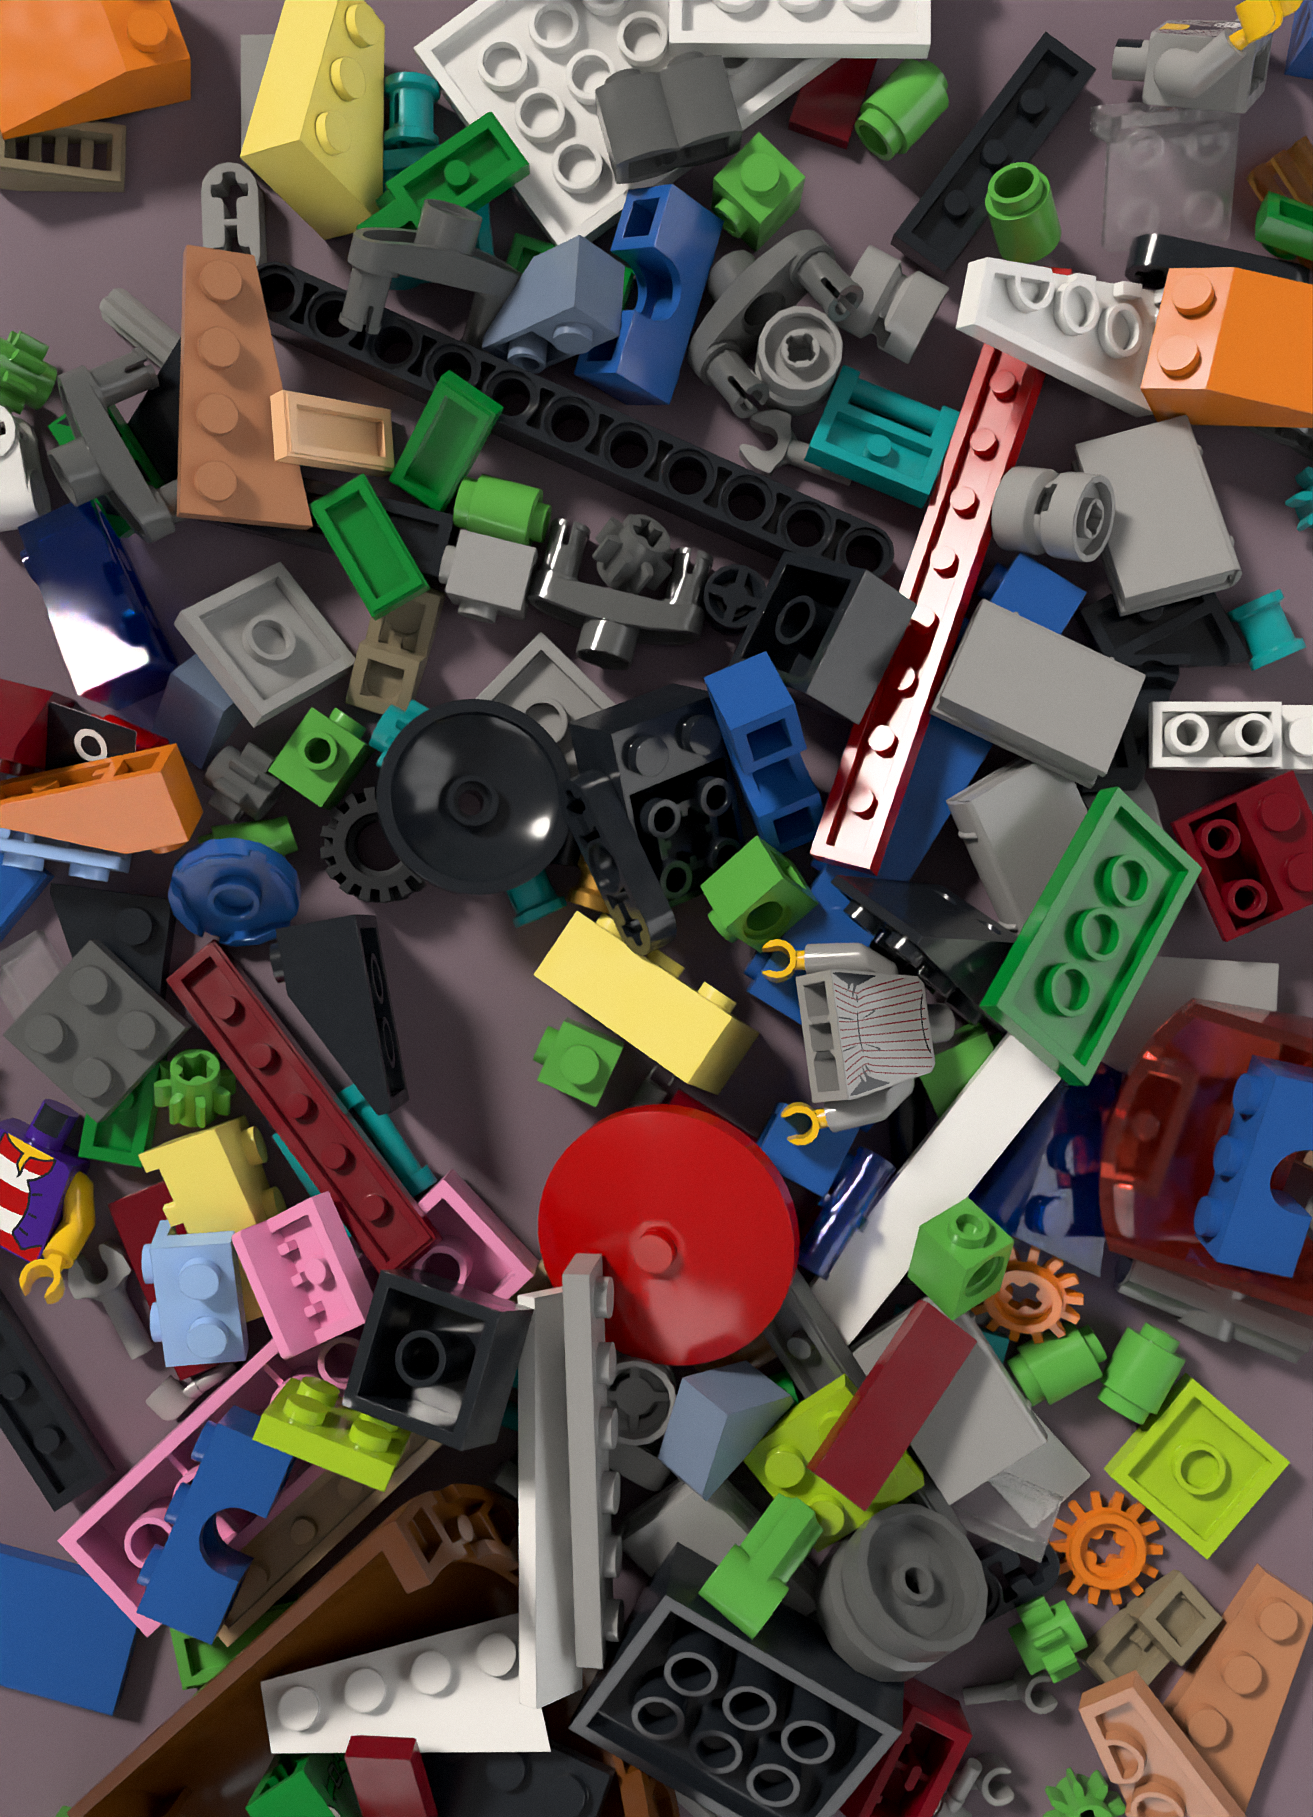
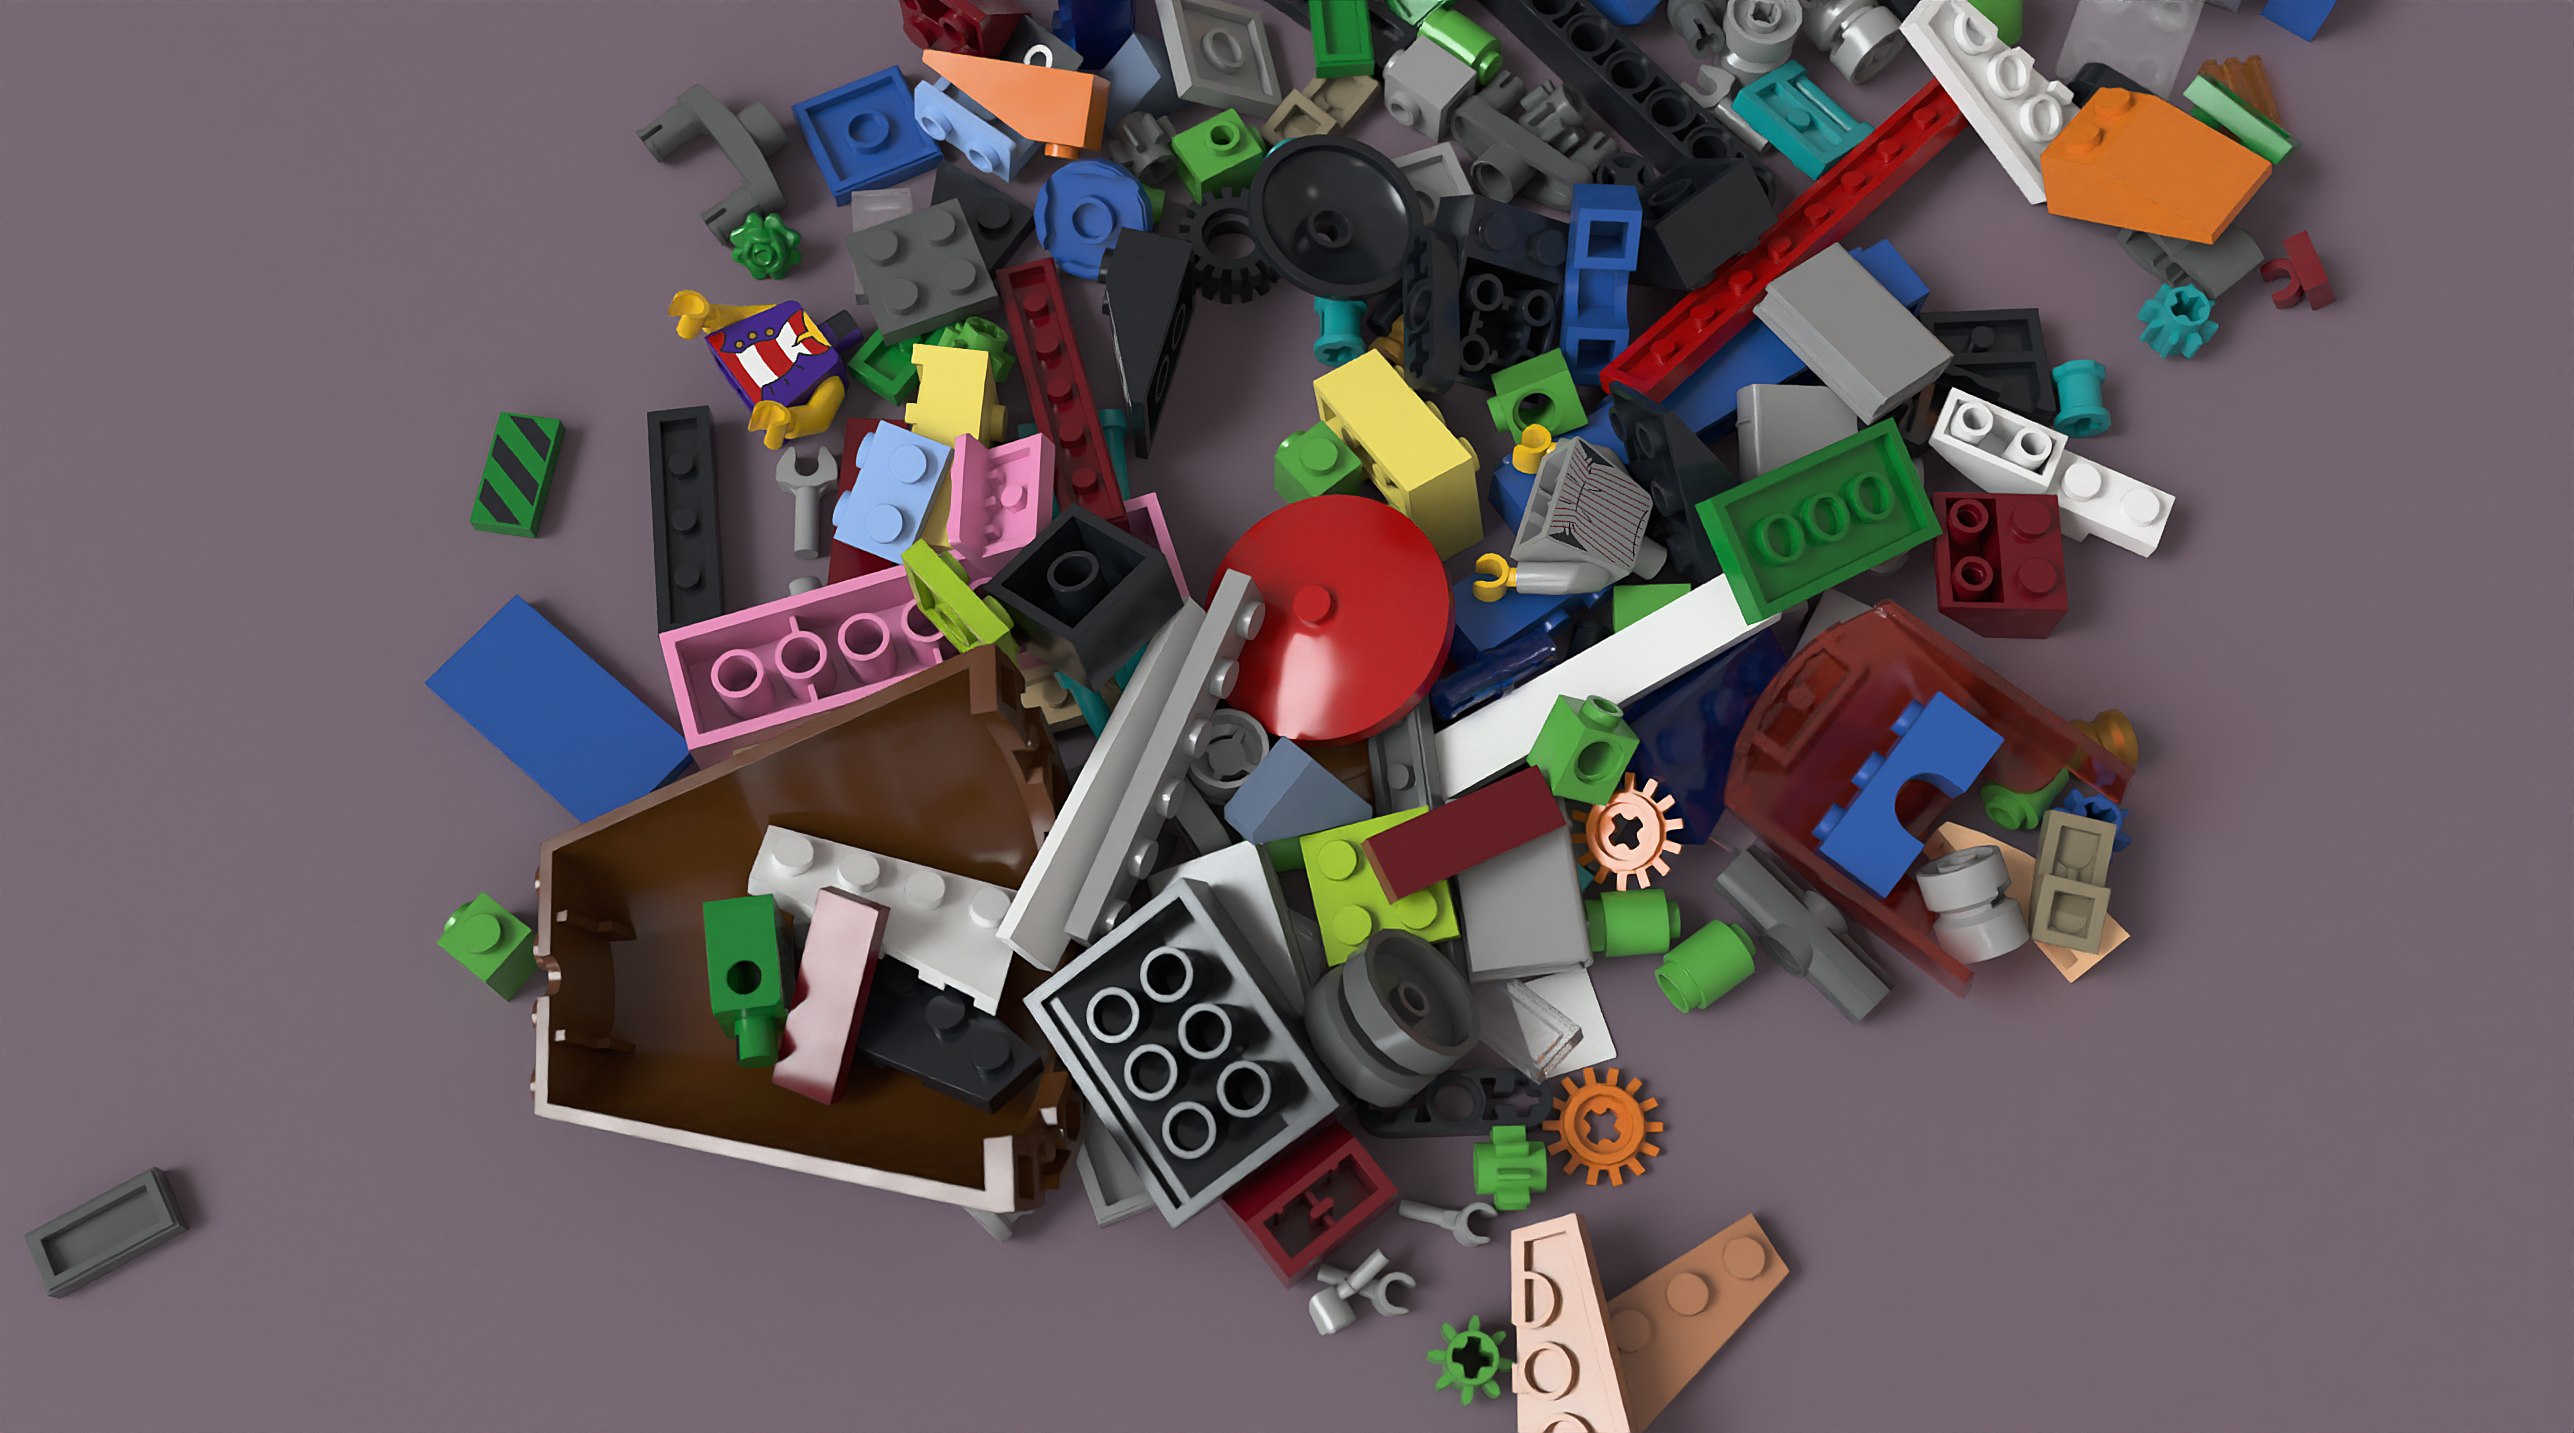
camera: 25 degrees right, 20 degrees down
blue arch [136,1405,297,1645] -> none
bright green piece [698,1493,824,1640] -> none
light grey wheel [991,466,1116,562] -> none
light grey piece [1071,415,1242,617] -> none
dark tan slope [1075,1569,1223,1685] -> none
lime plate [1104,1372,1290,1560] -> none

